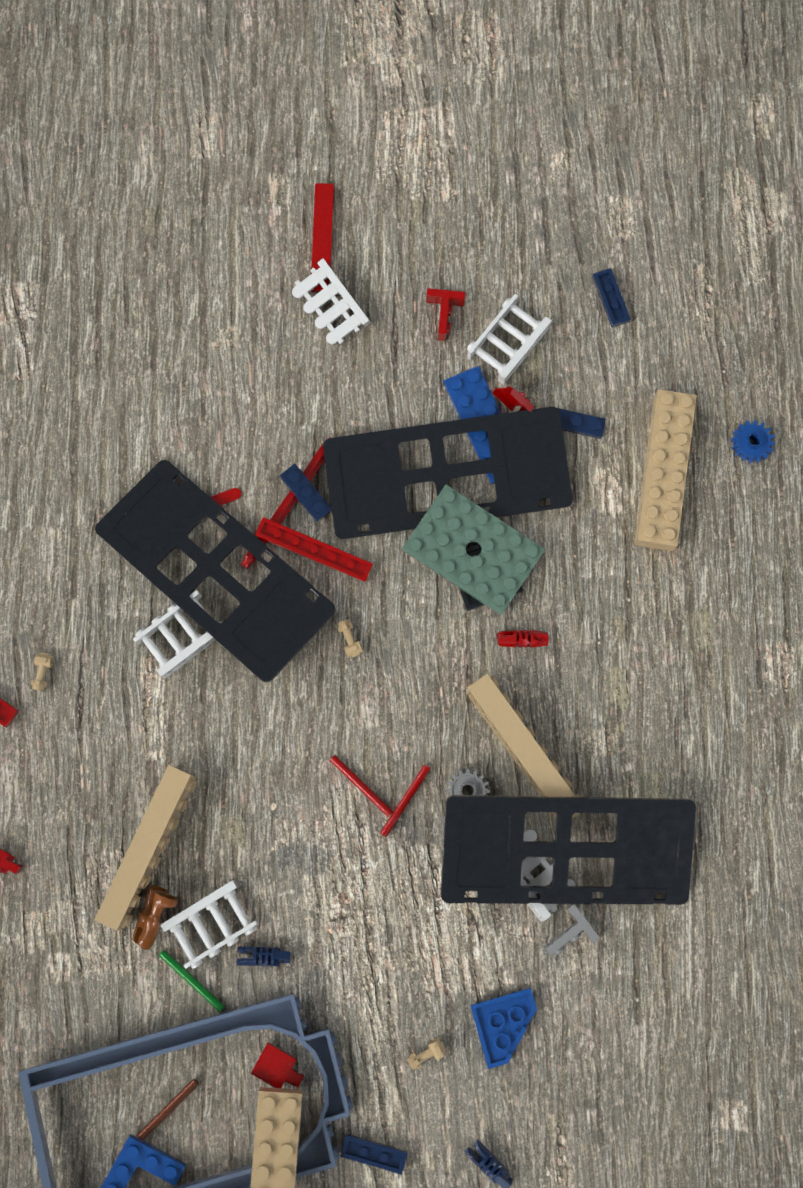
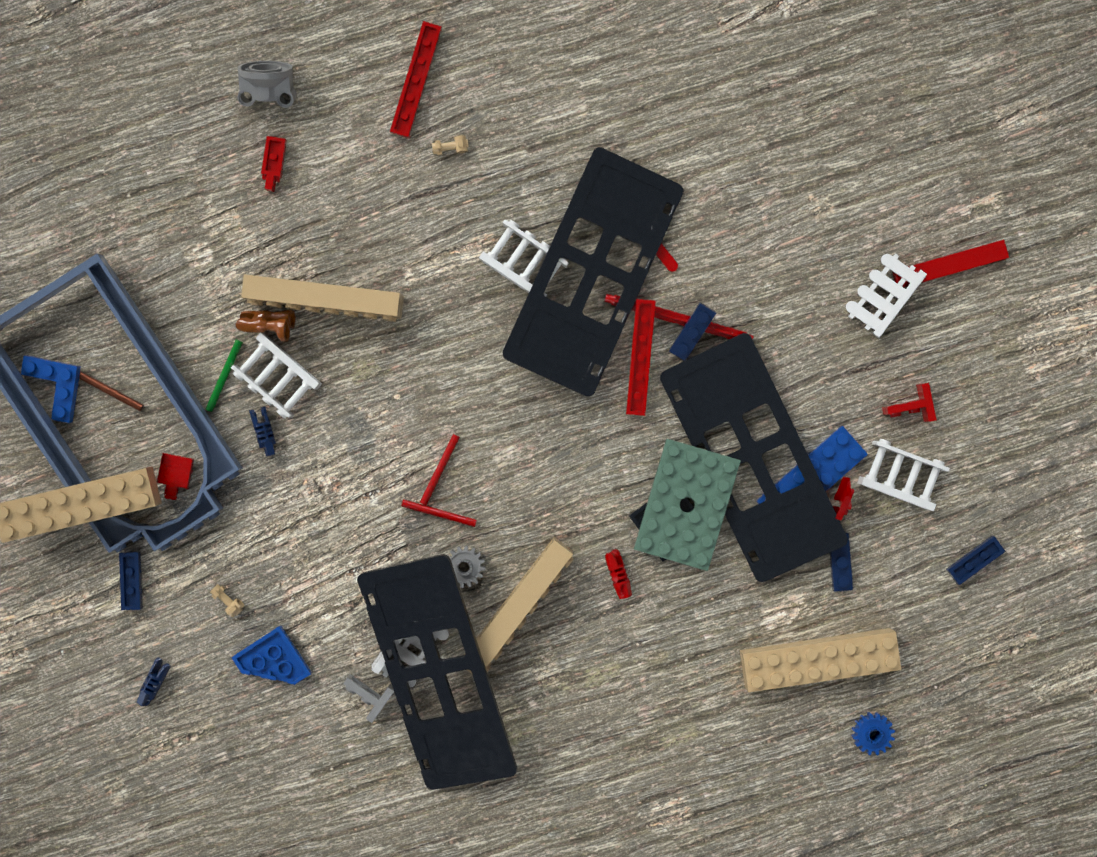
camera: 75 degrees right, 10 degrees up
tan bar [337,619,364,658] -> none

